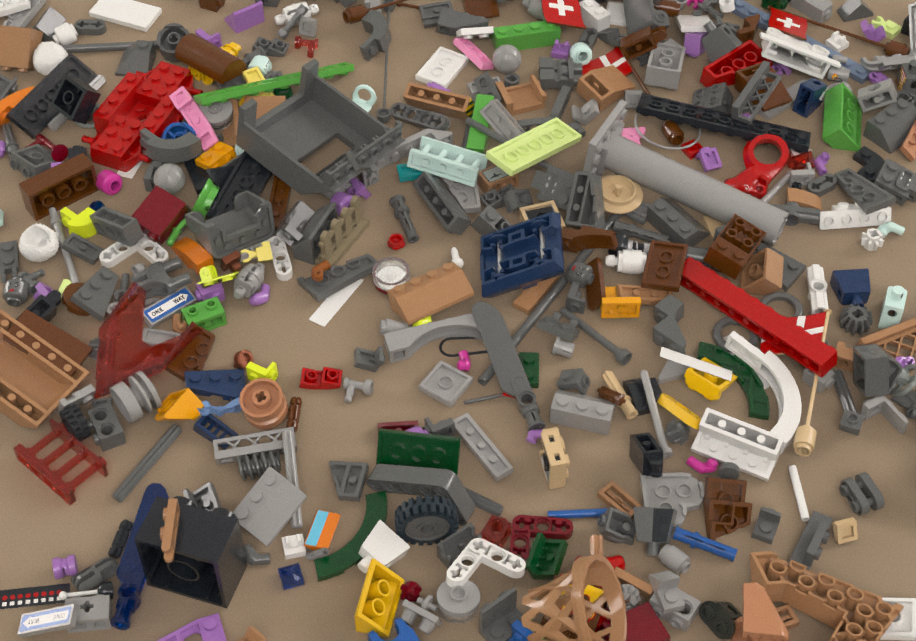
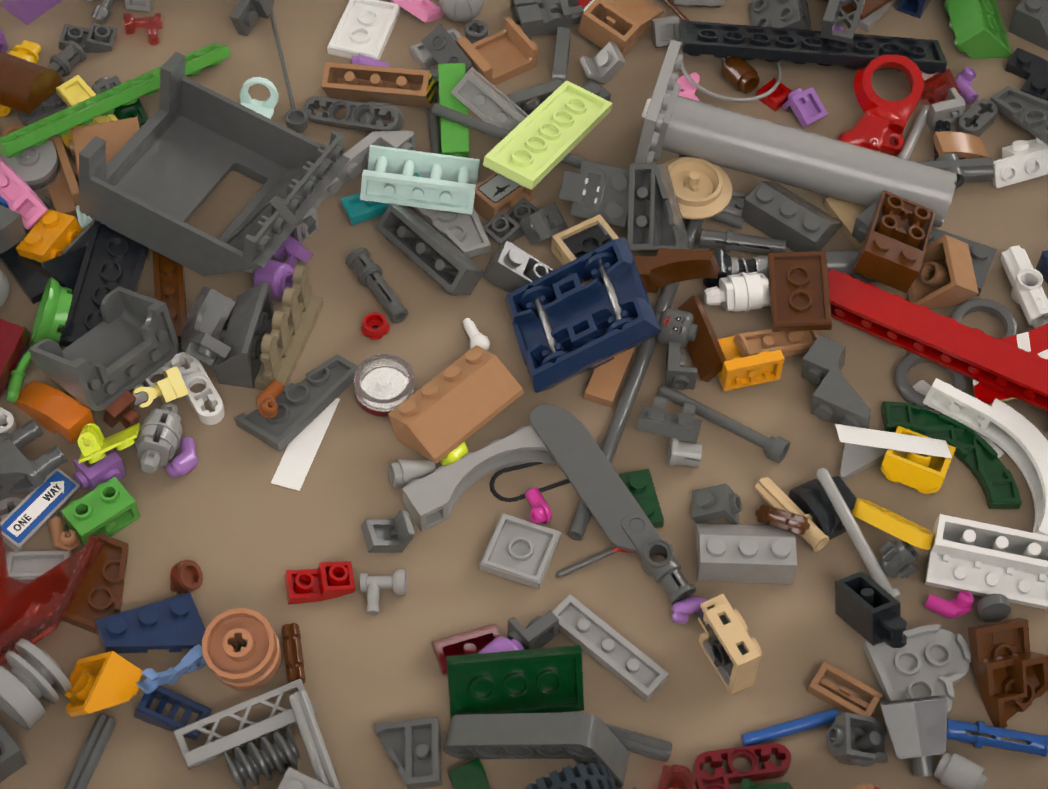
camera: 15 degrees left, 5 degrees up
neon yellow bracket [246,362,278,381] -> none
light aqua head [248,55,272,77] -> none

